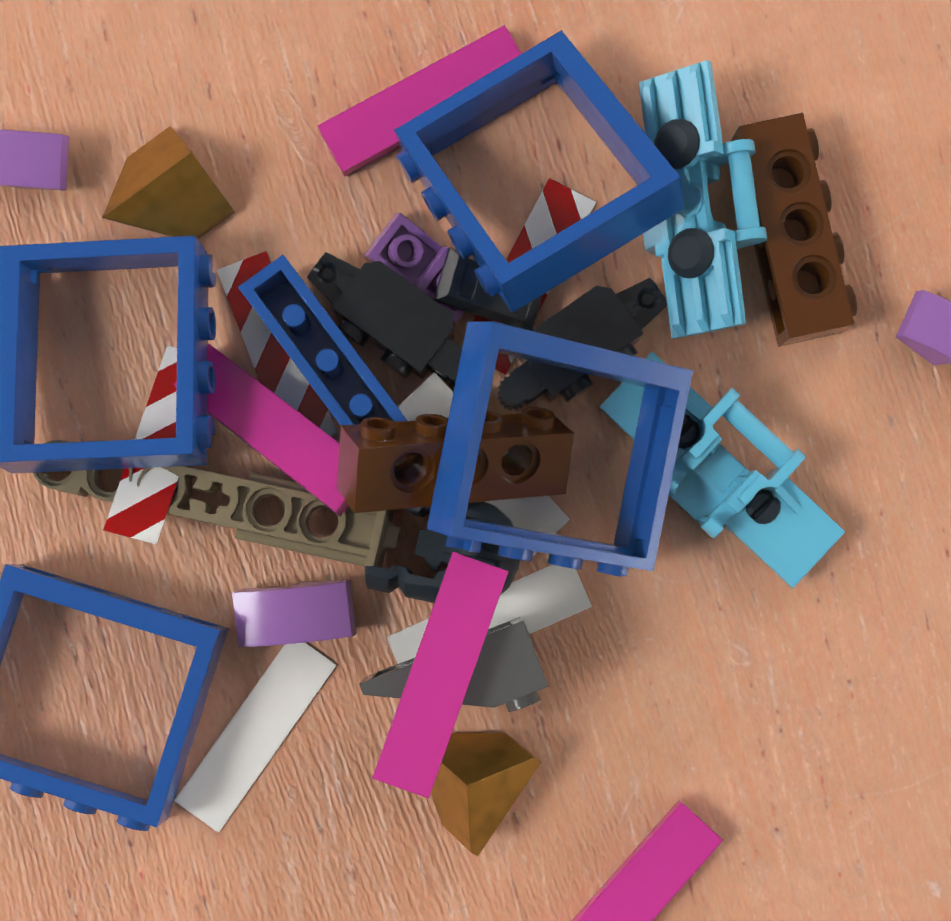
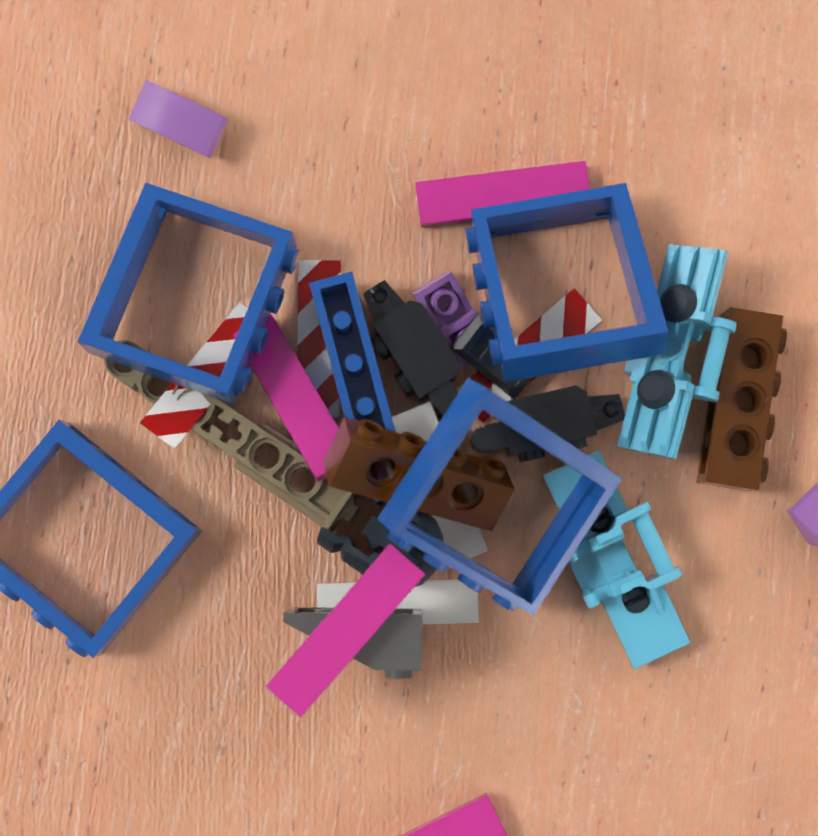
camera: 25 degrees right, 0 degrees up
pearl gold slope [102,126,235,239] -> none
white sticker [174,643,336,833] -> none
medium lavender slope [232,580,357,647] -> none
pearl gold slope [431,732,541,856] -> none

